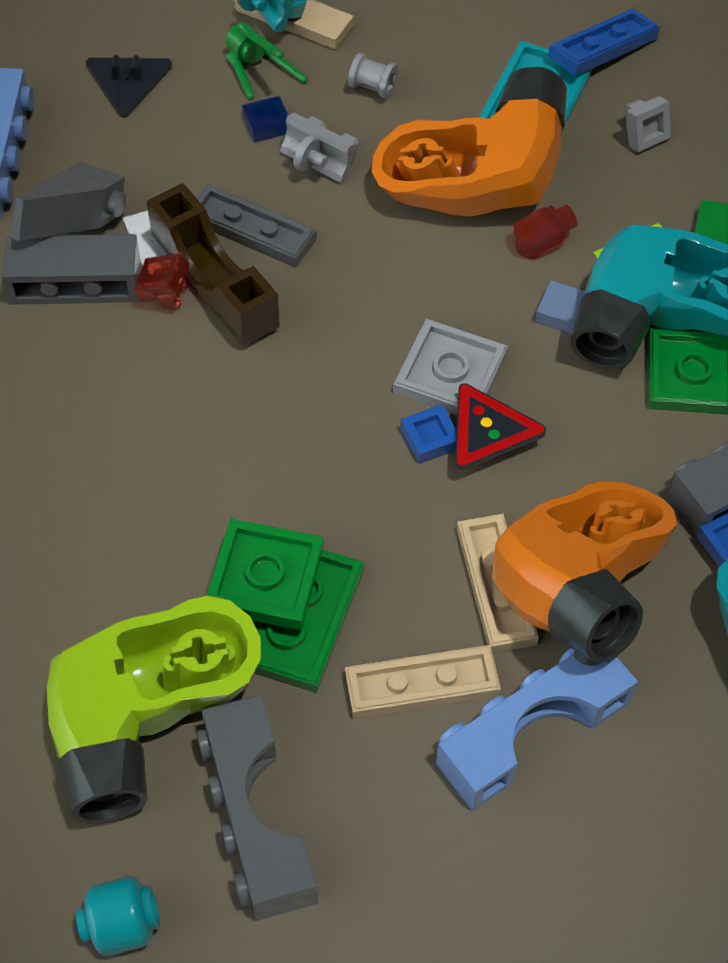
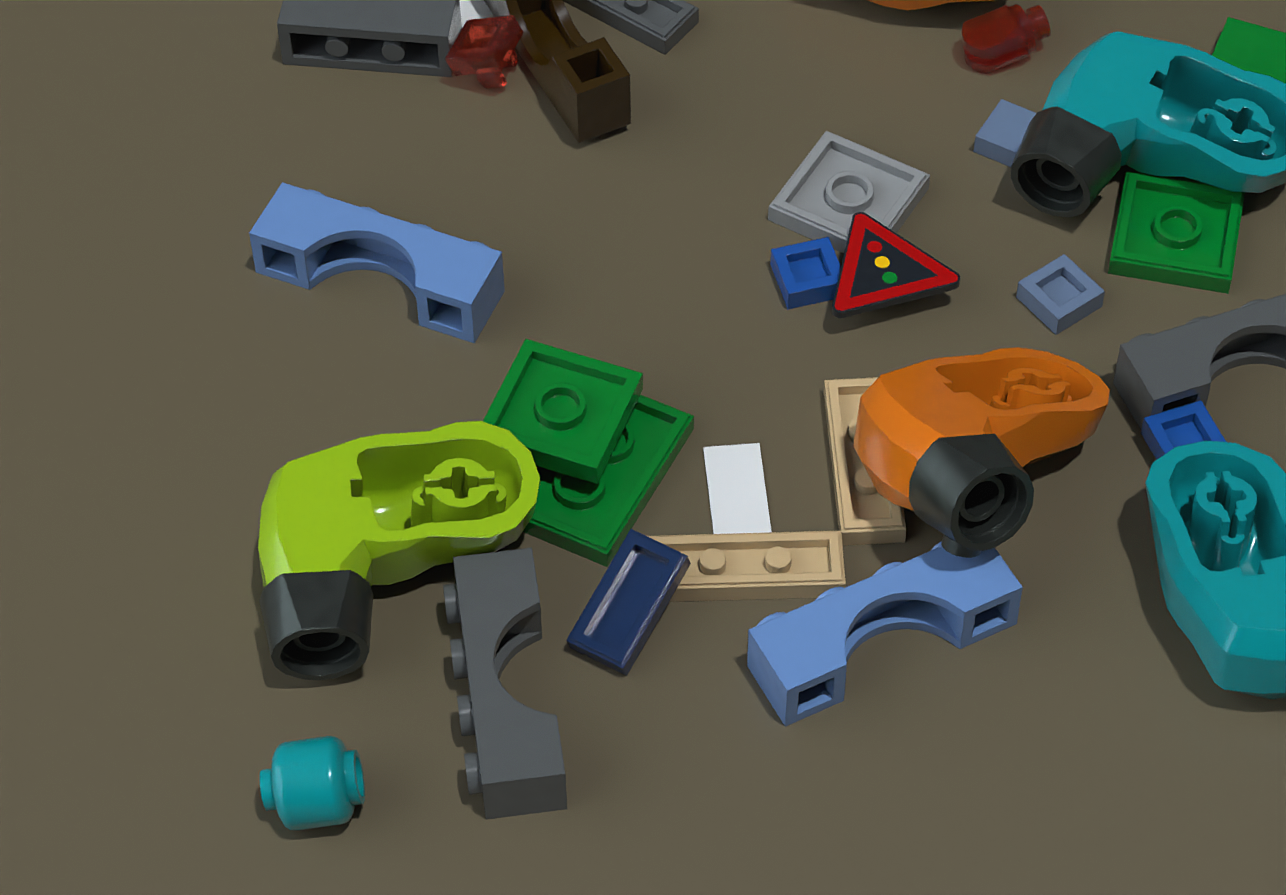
camera: 10 degrees right, 5 degrees down
none -> medium blue arch [249,182,505,343]
none -> dark blue tile [566,529,691,676]
none -> white sticker [703,443,772,534]
none -> sand blue tile [1016,254,1105,335]

